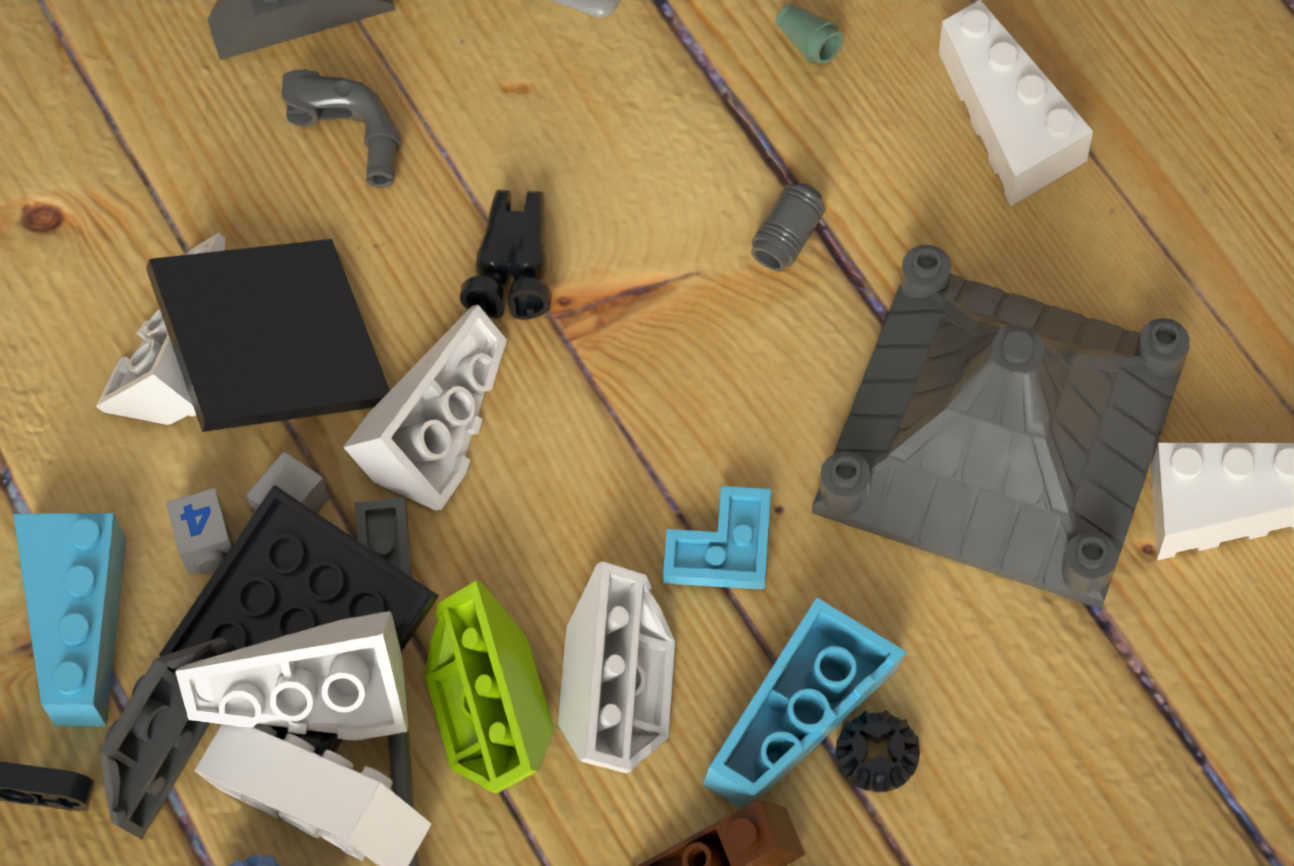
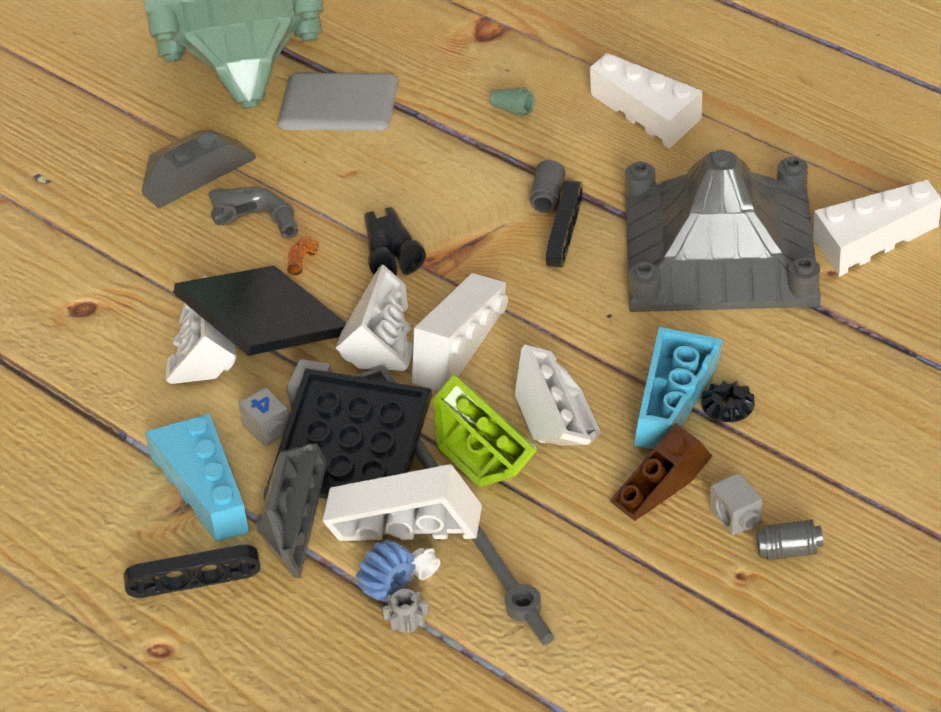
camera: 20 degrees left, 20 degrees down
white wedge [176,611,408,741] -> none
medium azure plate [663,486,771,590] -> none
none -> clear orange arm [287,236,319,275]
none -> white wedge [412,273,508,392]
none -> black beam [546,180,583,268]

